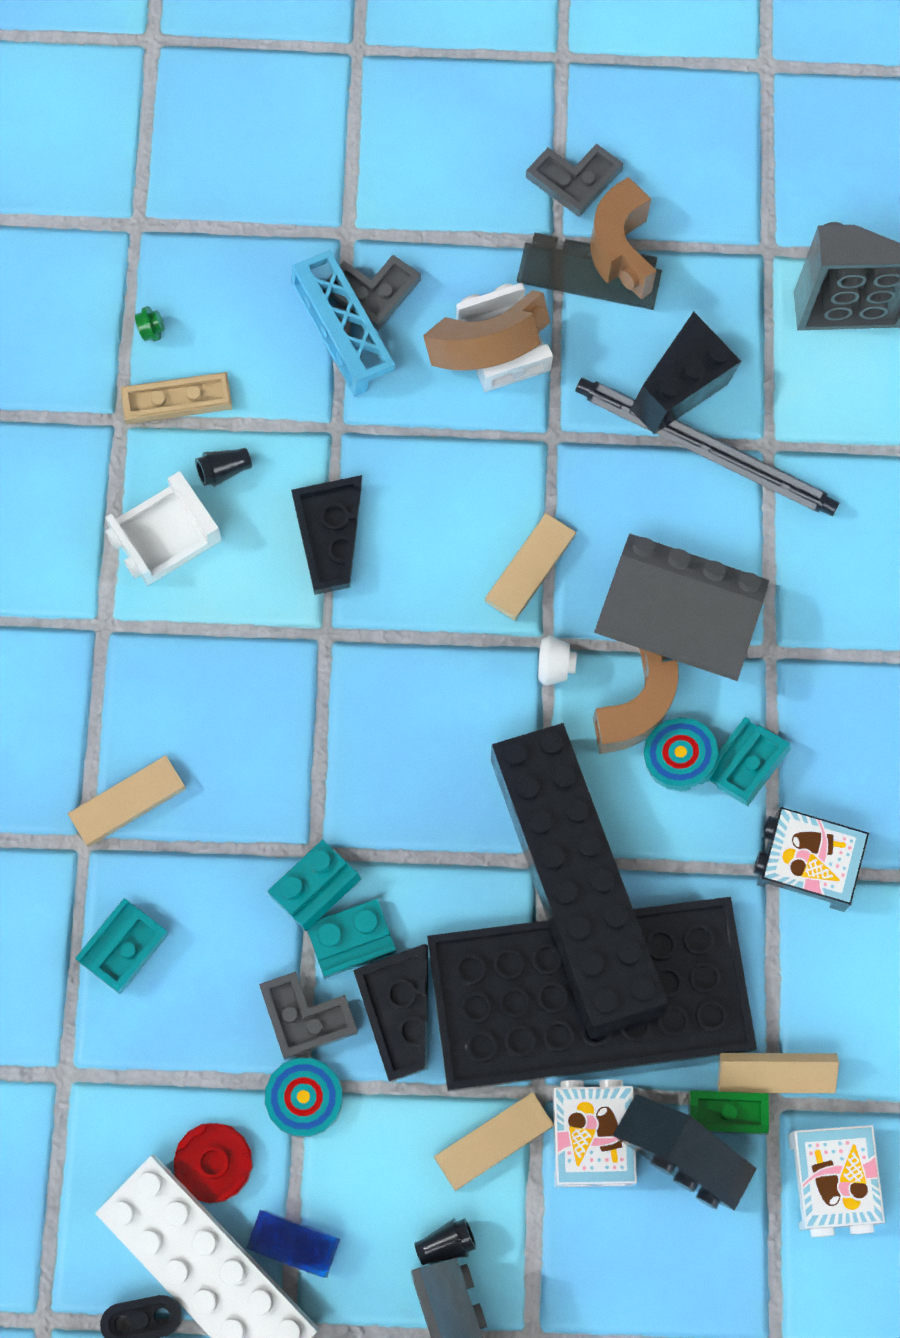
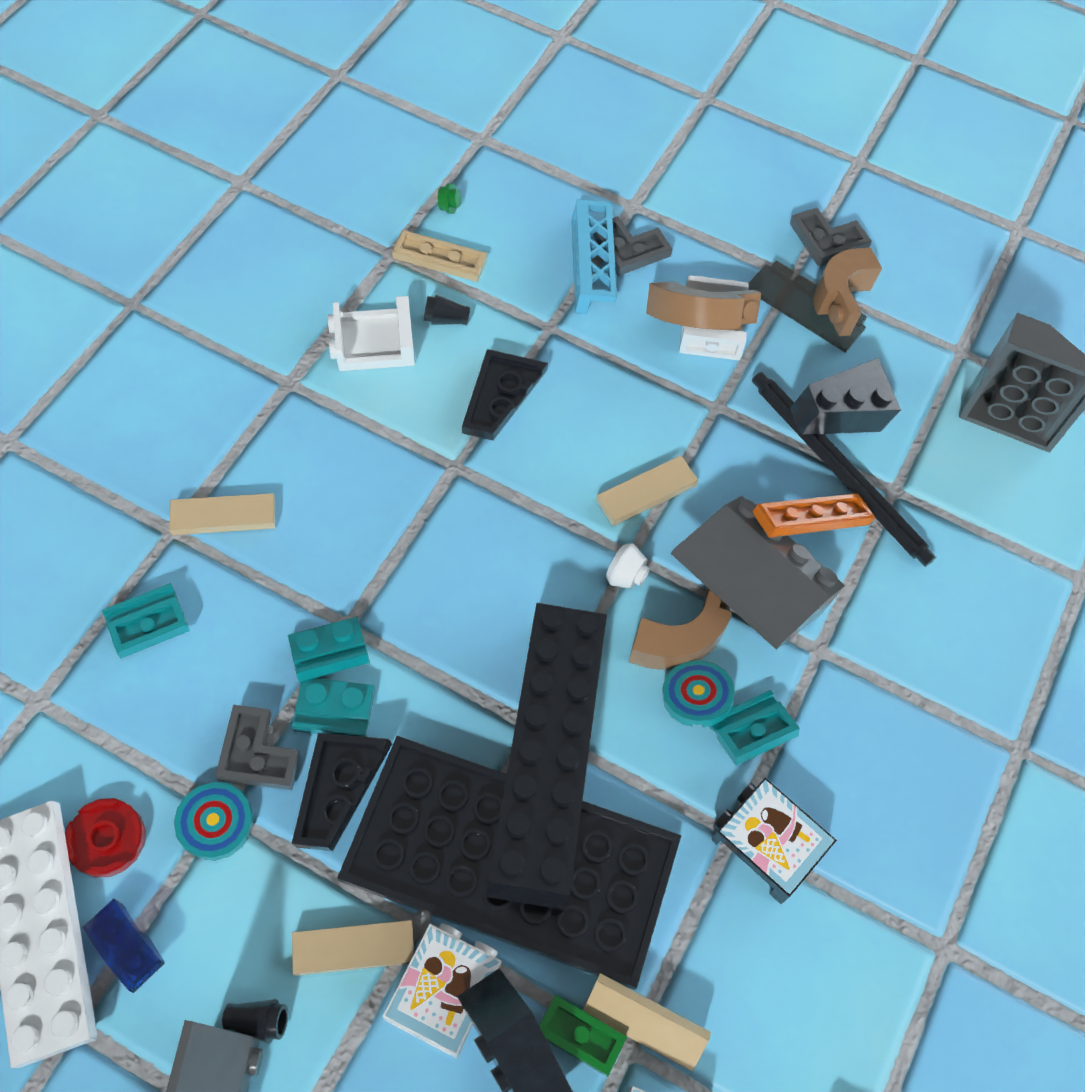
camera: 25 degrees right, 10 degrees down
none -> orange tile [753,493,875,538]

